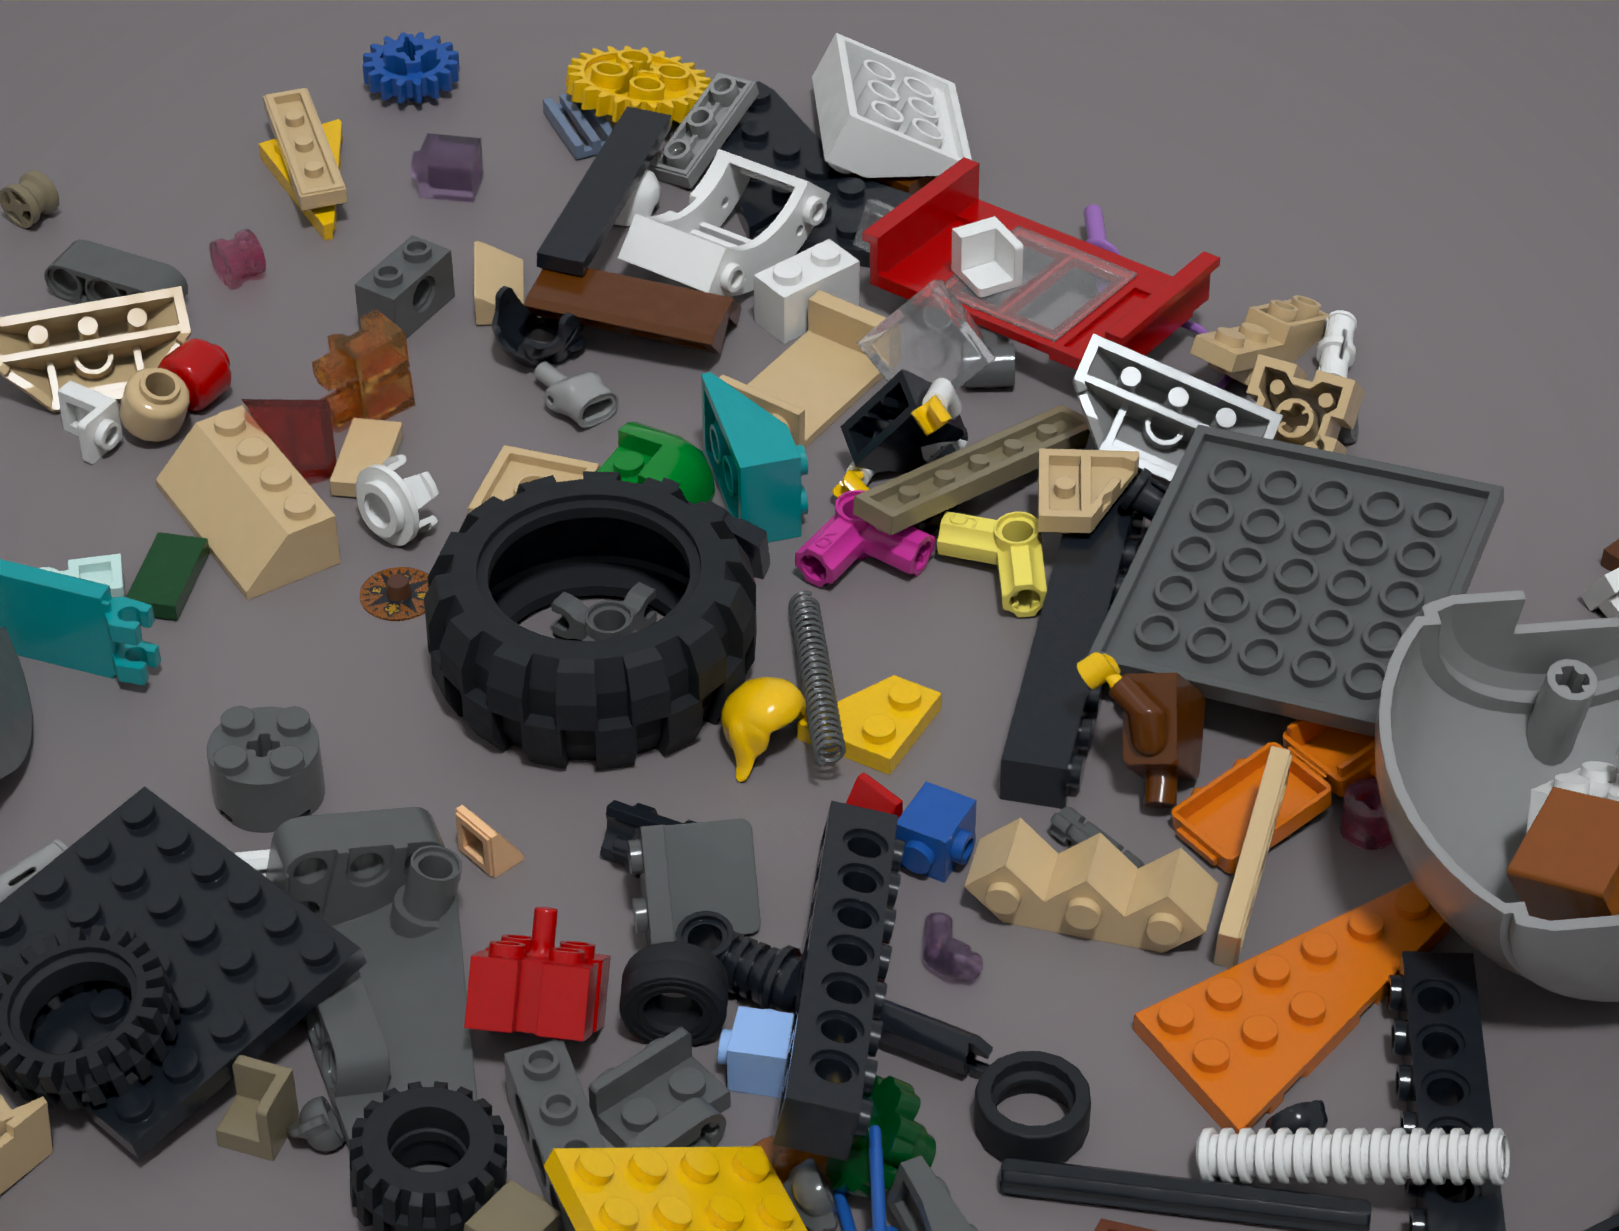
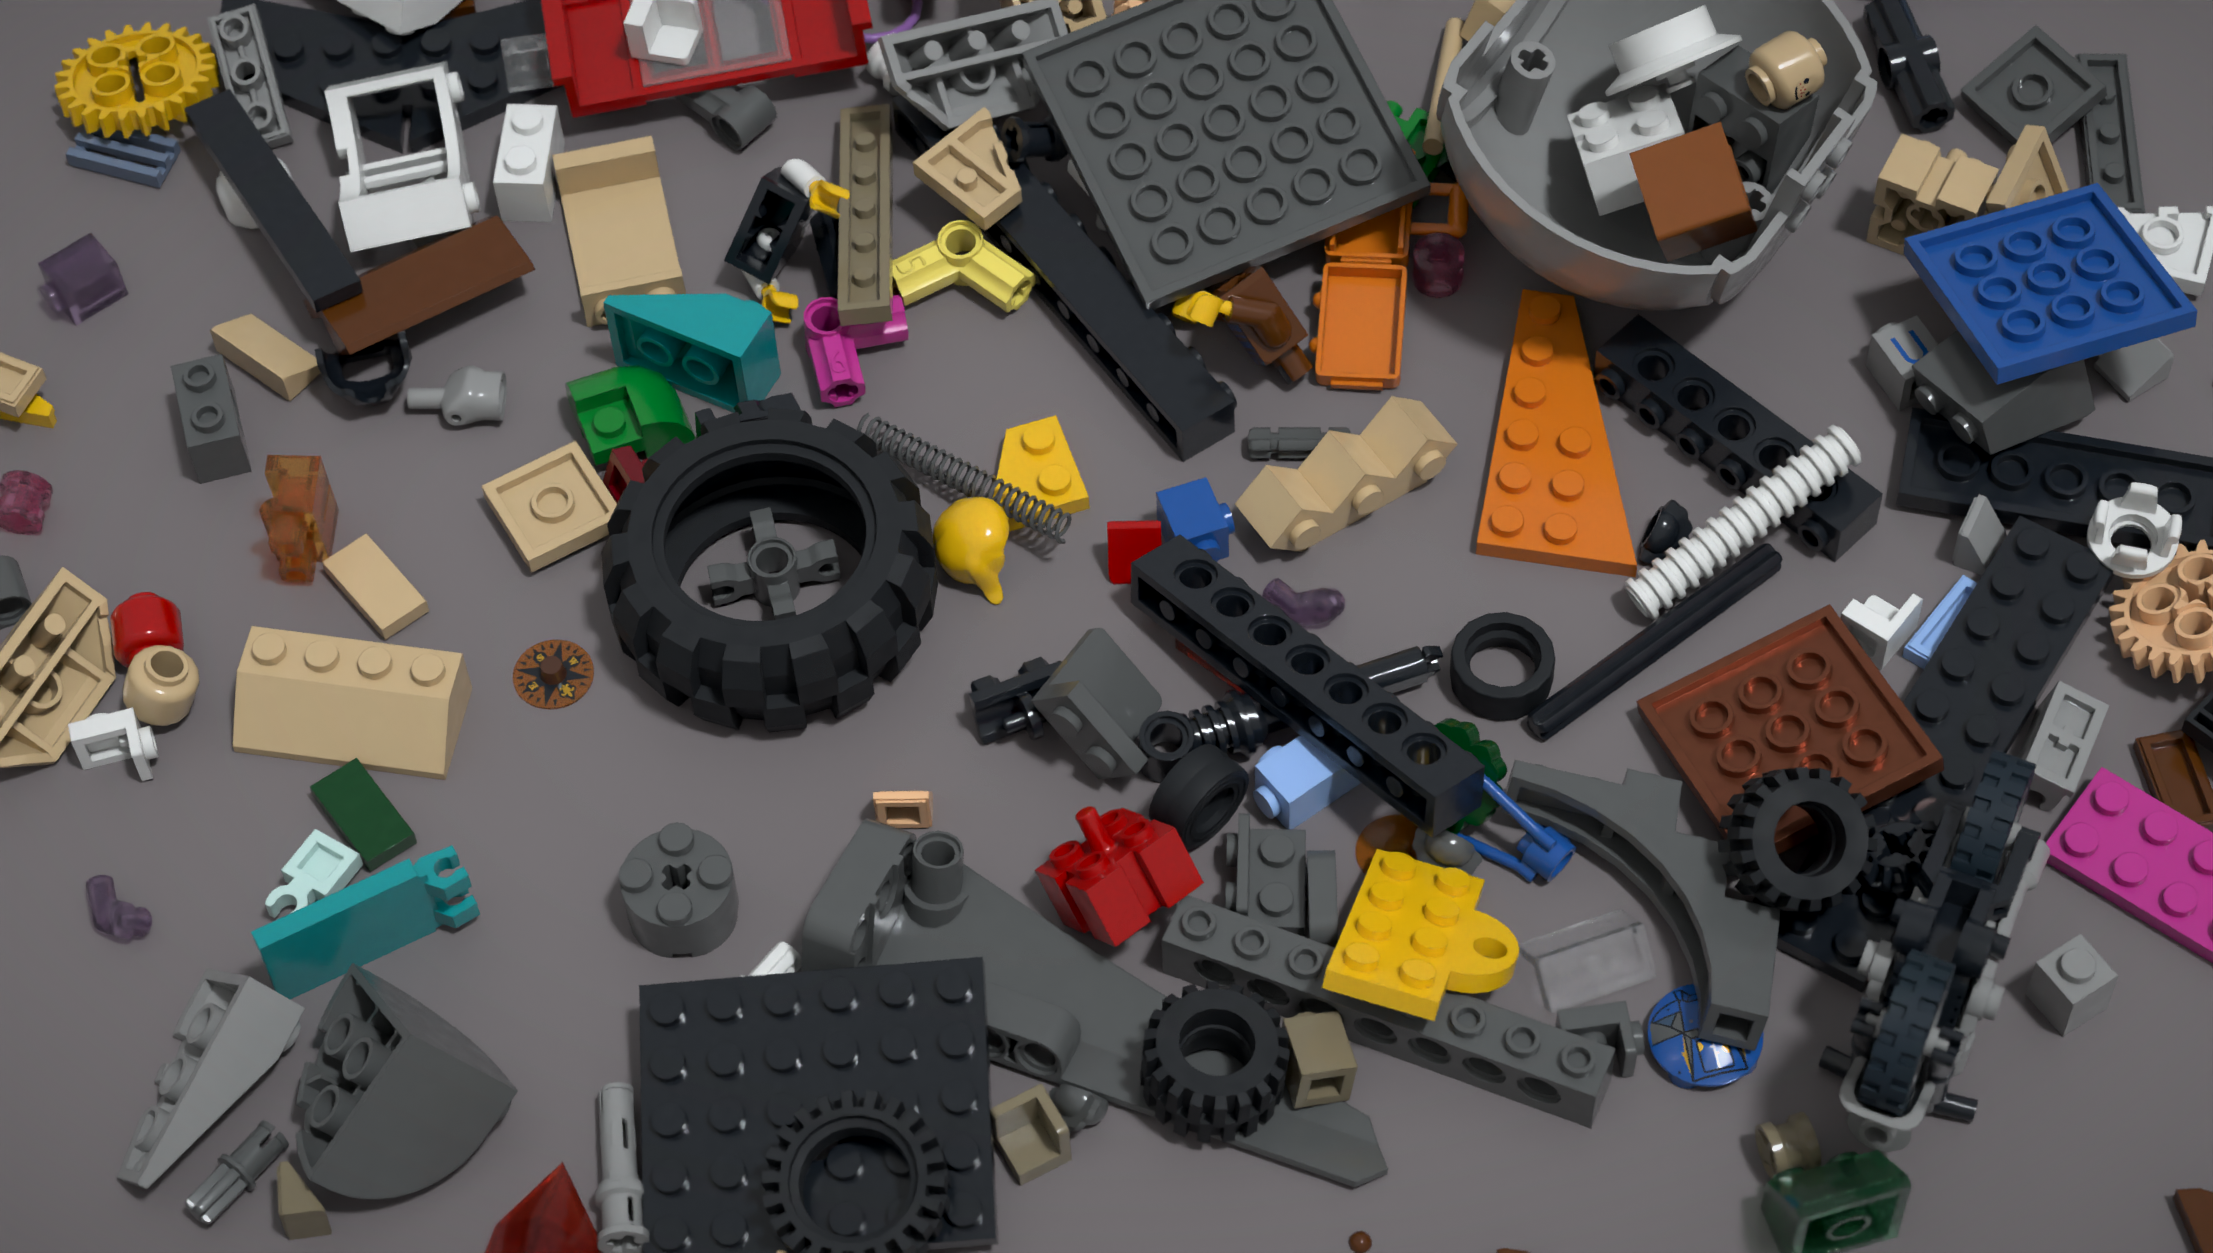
camera: 45 degrees left, 15 degrees up
clear red slope [241,399,337,478] -> none
white piece [356,454,439,546] -> none
clear slope [857,280,996,391] -> none
tan tile [1213,746,1293,968] -> none

